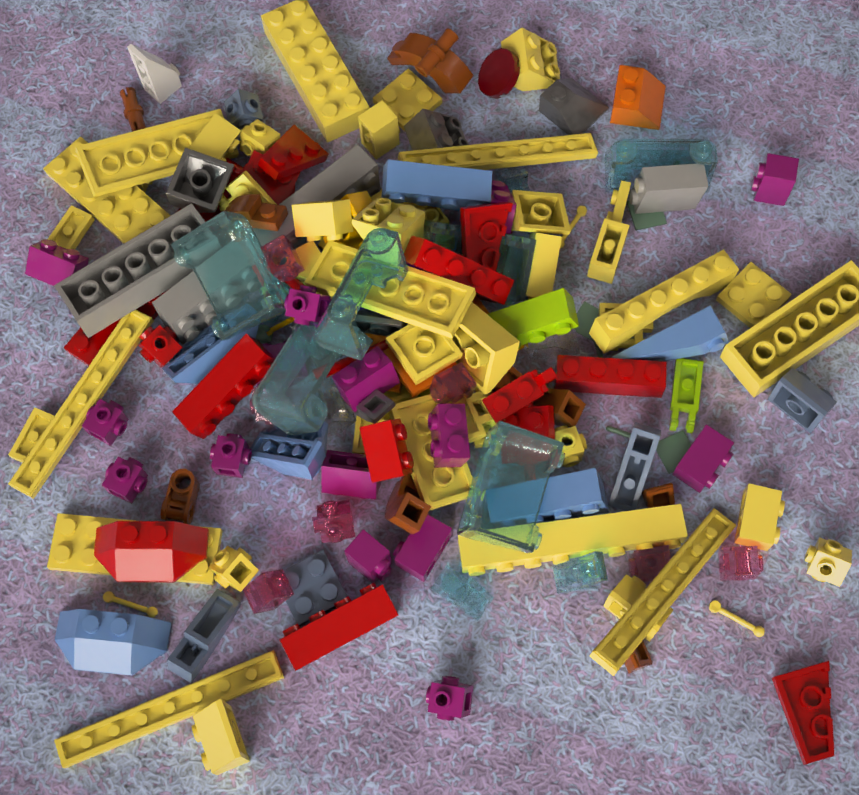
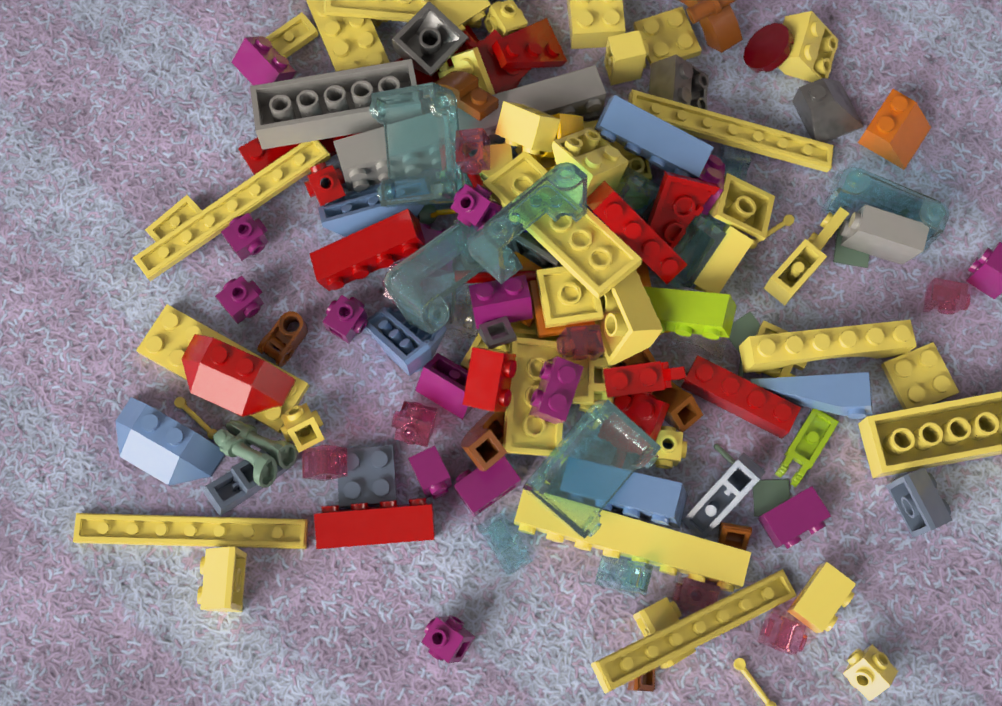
camera: 20 degrees right, 5 degrees up
none -> sand green piece [213,420,298,488]
none -> clear pink brick [923,278,971,315]

